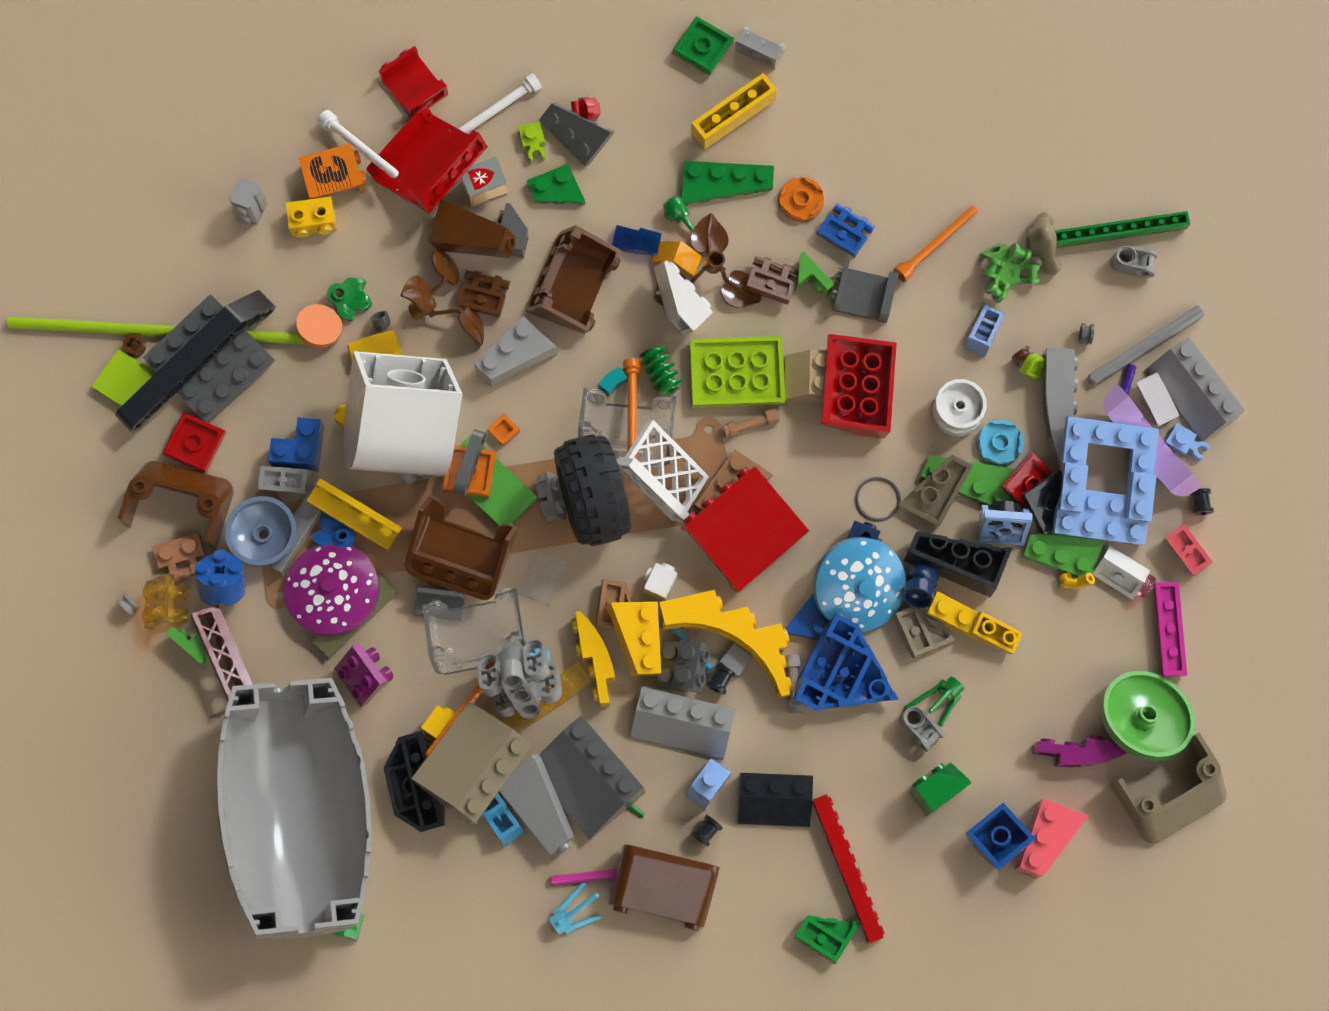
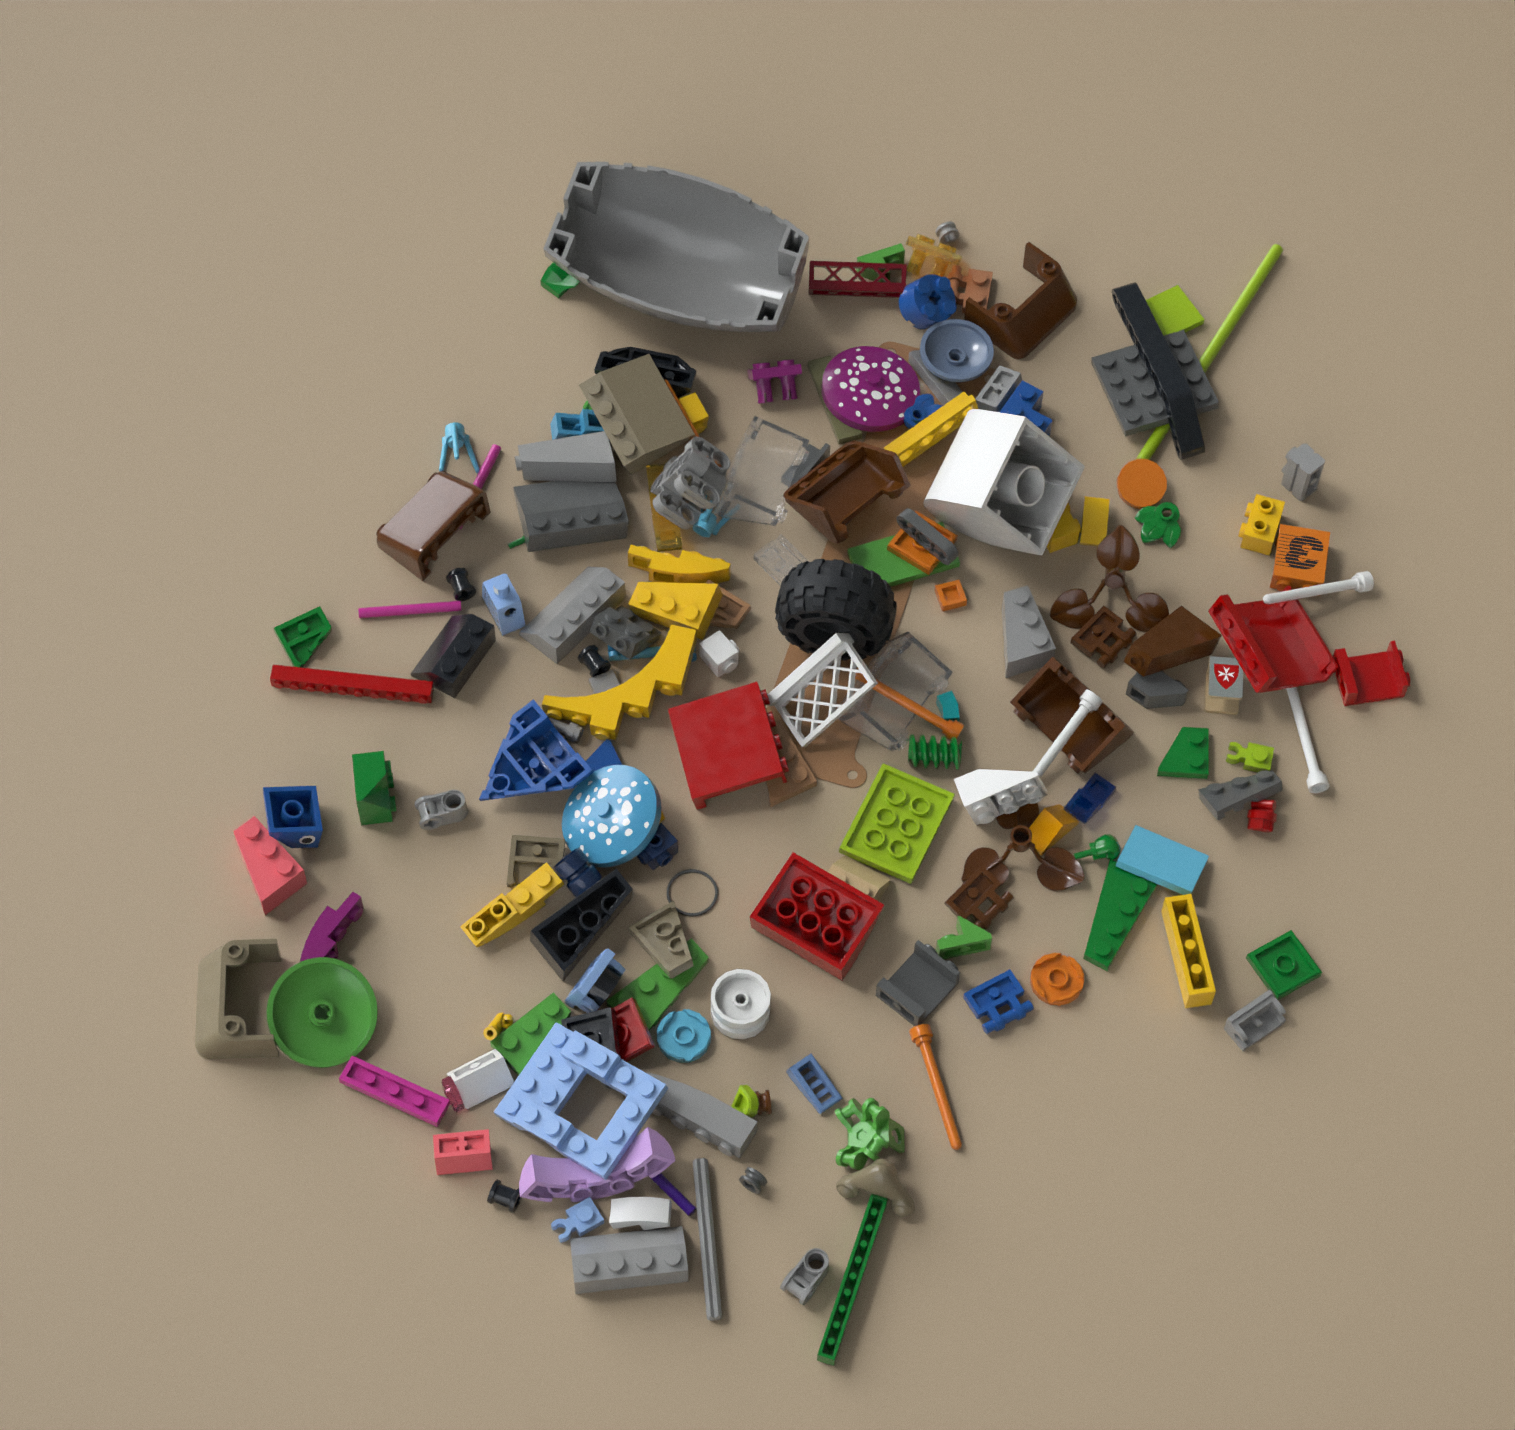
camera: 120 degrees right, 15 degrees down
reddish brown bush [123,334,146,357] -> none
red plate [162,413,226,473] -> none
medium nougat bar [722,409,779,438] -> none
green plant [904,676,964,727] -> none
none -> dark pink bar [358,601,462,618]
none -> white piece [1032,689,1103,778]
none -> medium azure tile [1116,825,1209,895]

